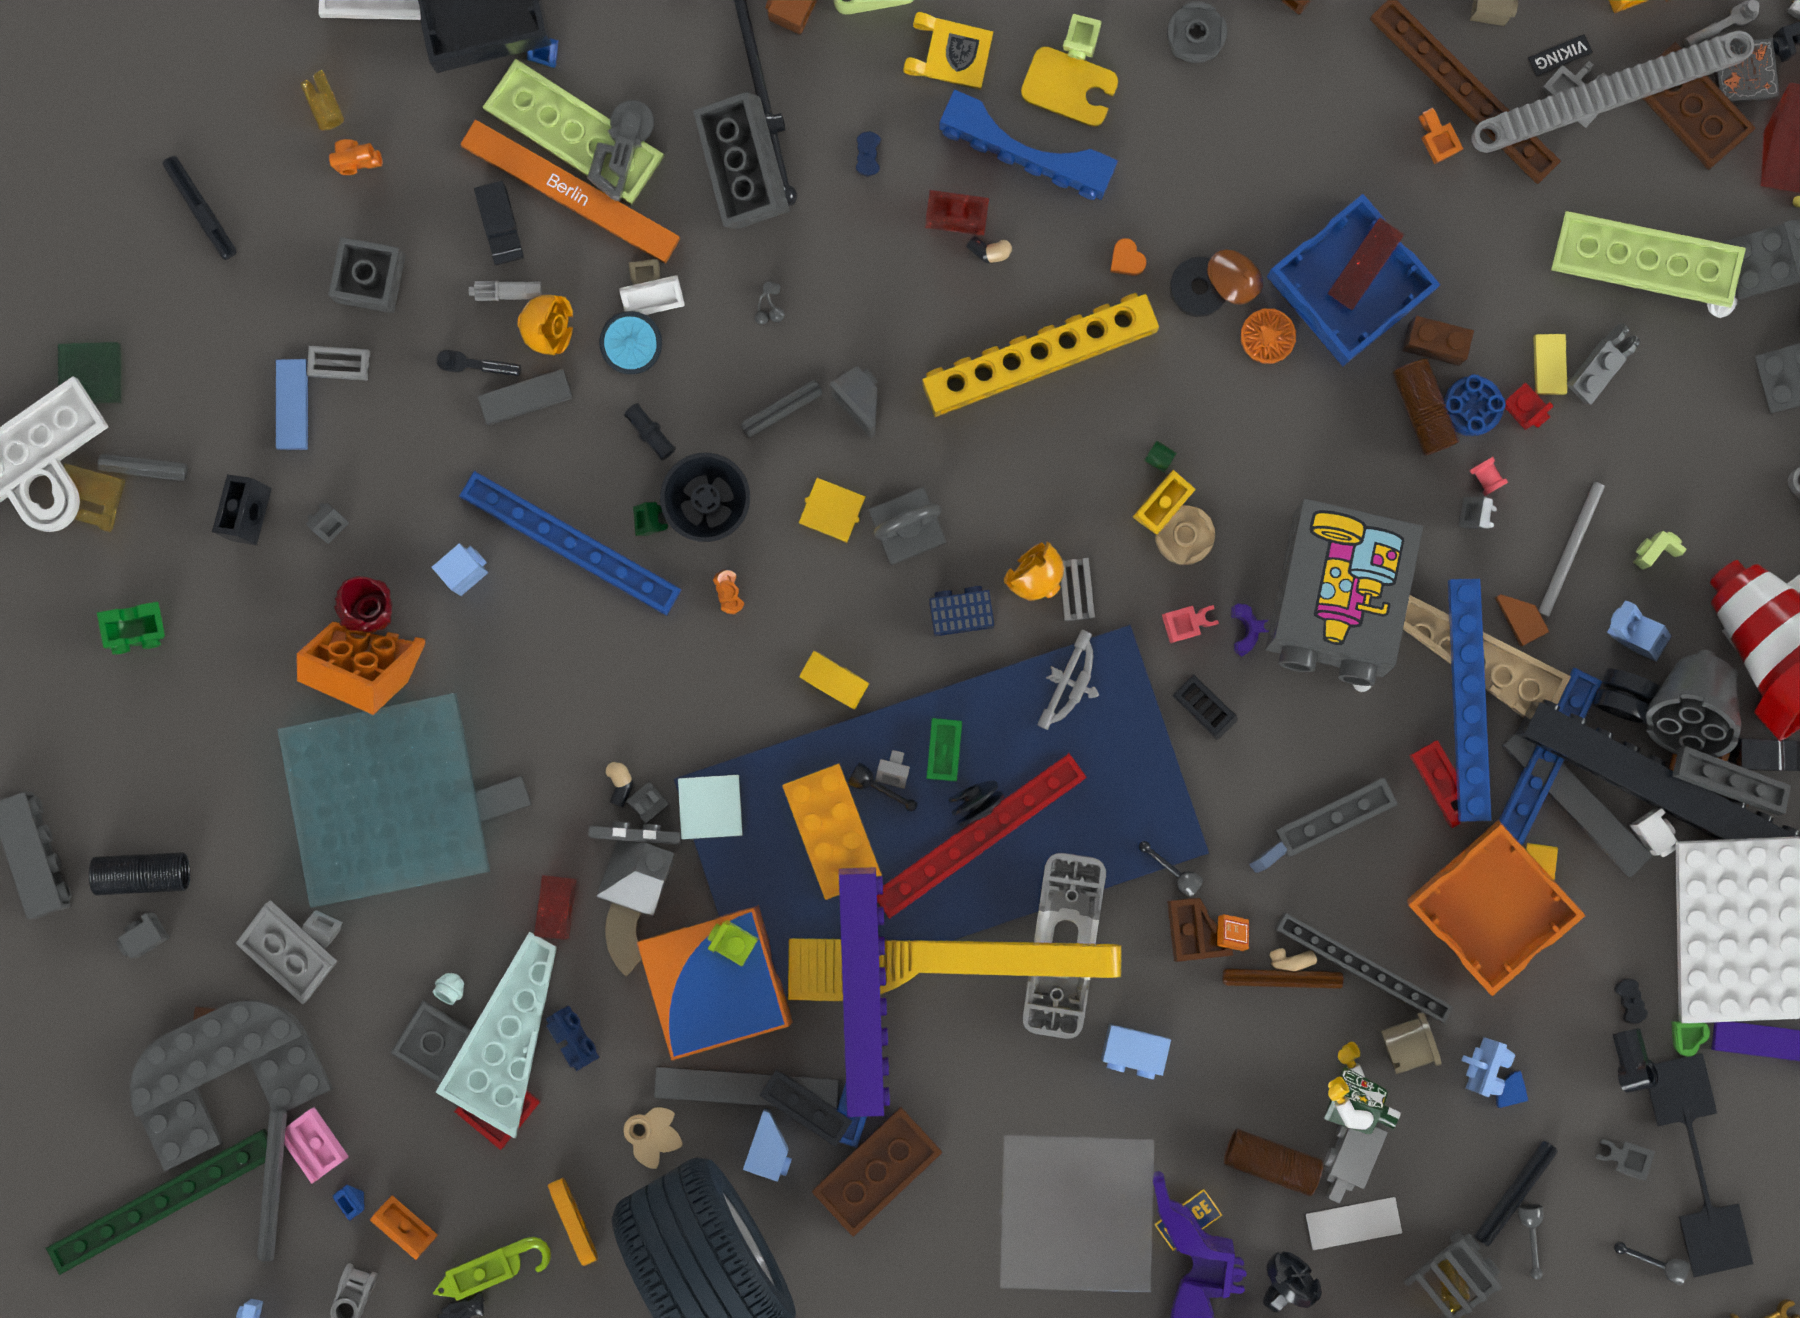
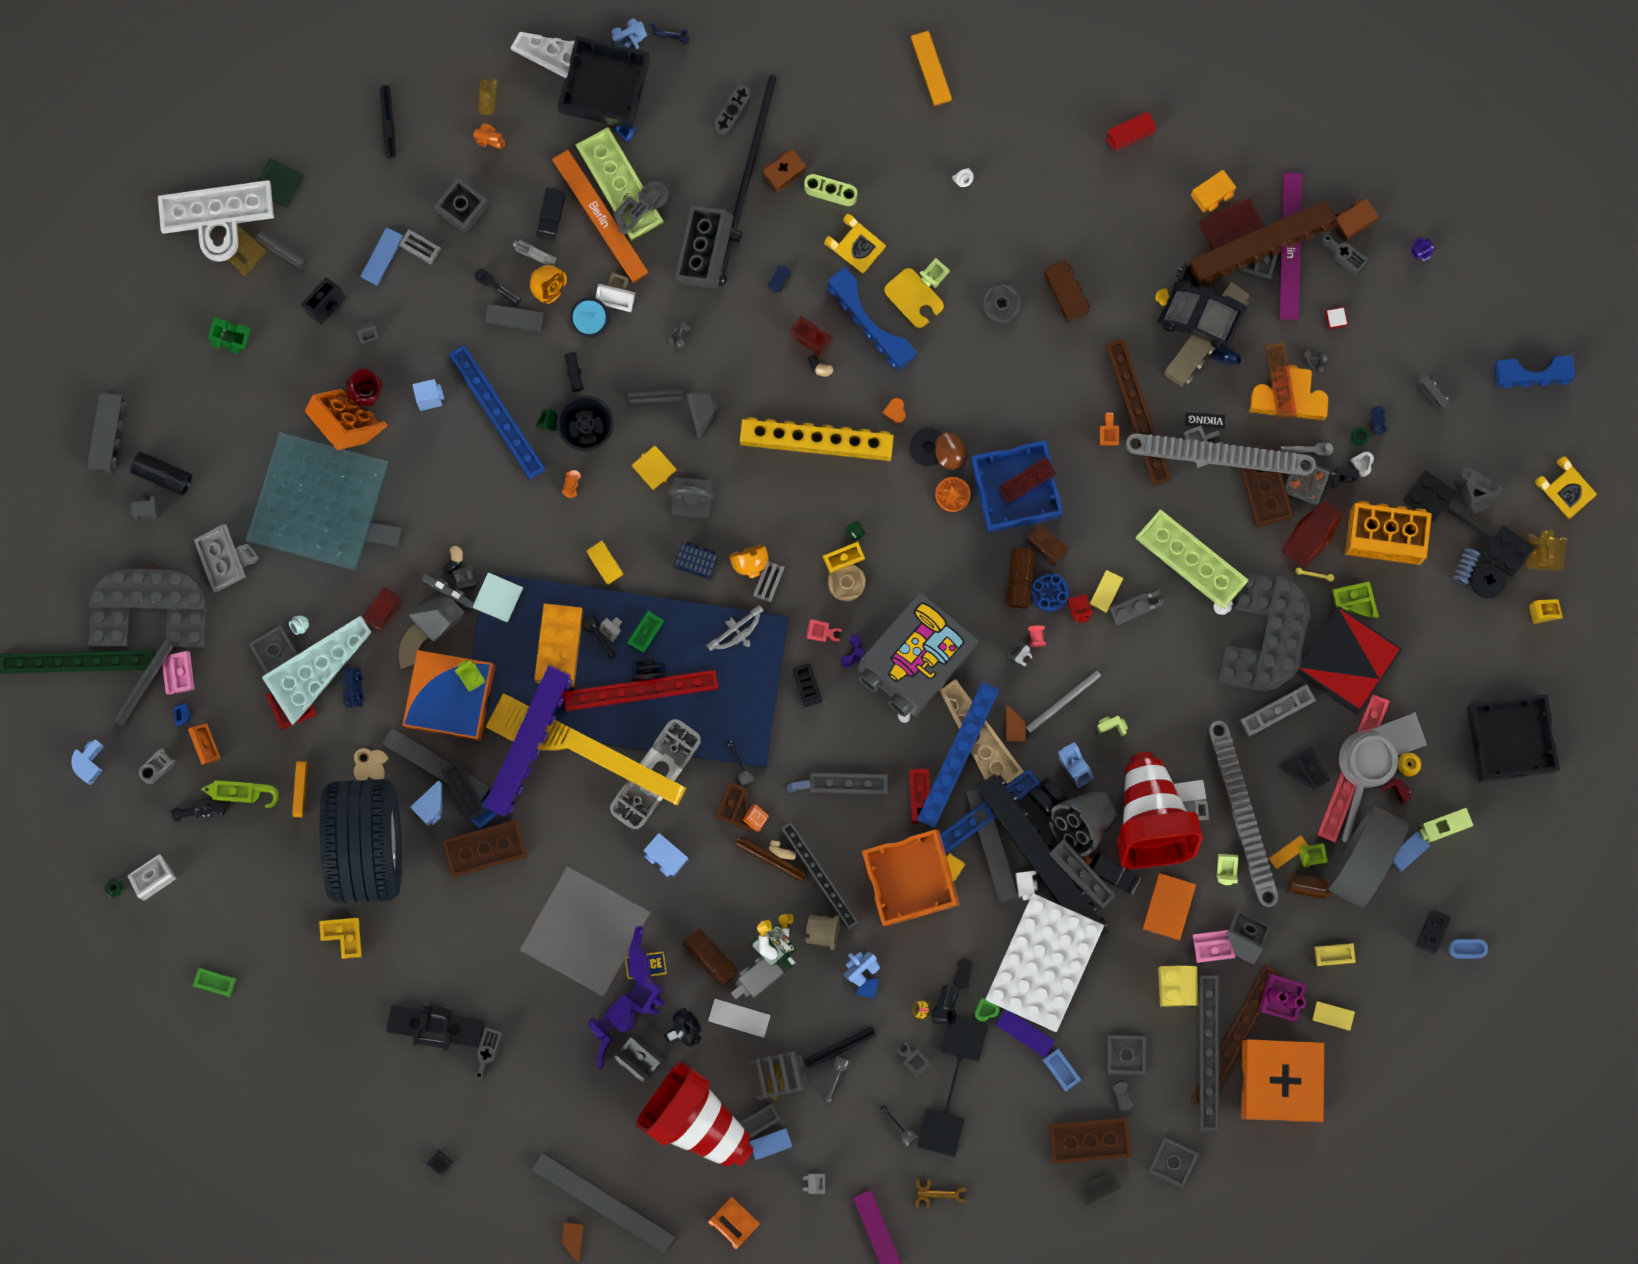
camera: 25 degrees right, 5 degrees down
none -> tile [912,1000,931,1020]

